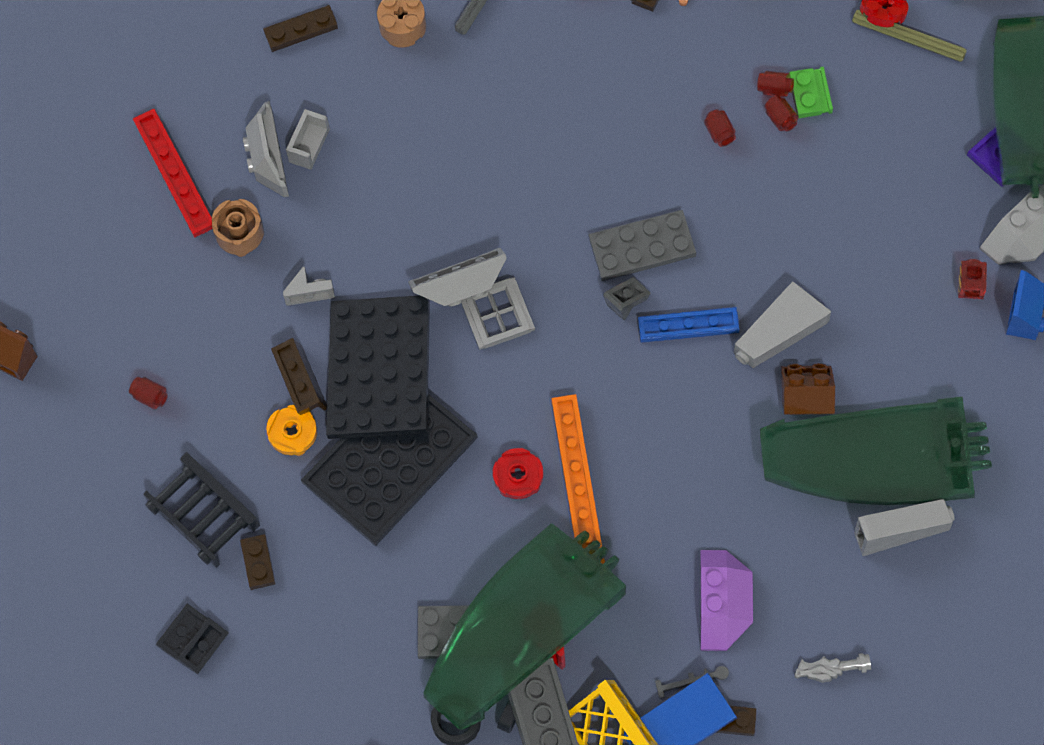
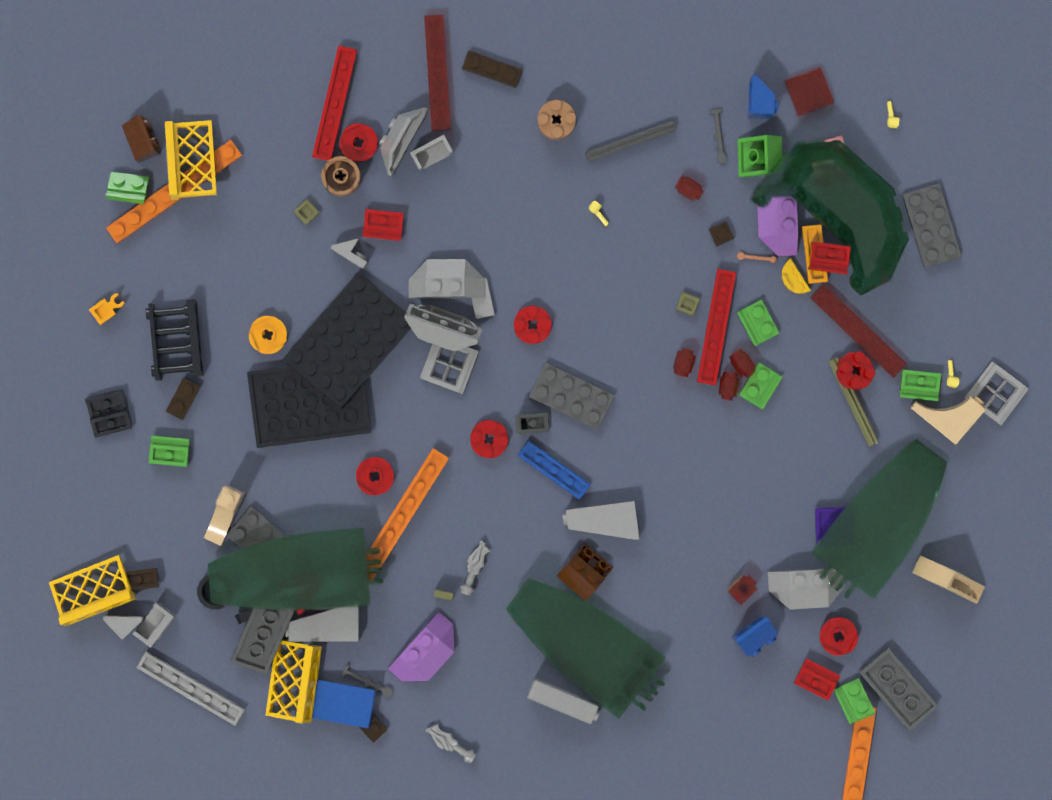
camera: 35 degrees right, 20 degrees up
clear red brick [129,376,168,409] -> none
dark brown panel [271,338,327,415] -> none
none -> light orange plate [89,293,125,325]
none -> orange plate [106,140,242,244]
none -> bright green plate [106,172,149,204]
none -> bright green plate [149,436,190,467]
none -> yellow fence [165,120,217,201]
none -> tan arch [204,486,246,546]
none -> light grey slope [285,602,360,641]
none -> olive tile [293,199,320,226]
none -> red plate [339,123,378,162]
none -> red plate [363,209,404,241]
none -> light grey wedge [409,259,485,299]
none -> clear red plate [424,15,451,131]
none -> olive tile [434,589,454,601]
none -> light grey piece [460,540,491,596]
none -> red plate [470,420,508,458]
none -> light grey tile [471,278,495,320]
none -> red plate [513,306,552,344]
none -> light yellow hand [589,201,609,226]
none -> olive tile [675,292,700,317]
none -> red plate [697,269,736,386]
none -> bright green plate [737,300,779,347]

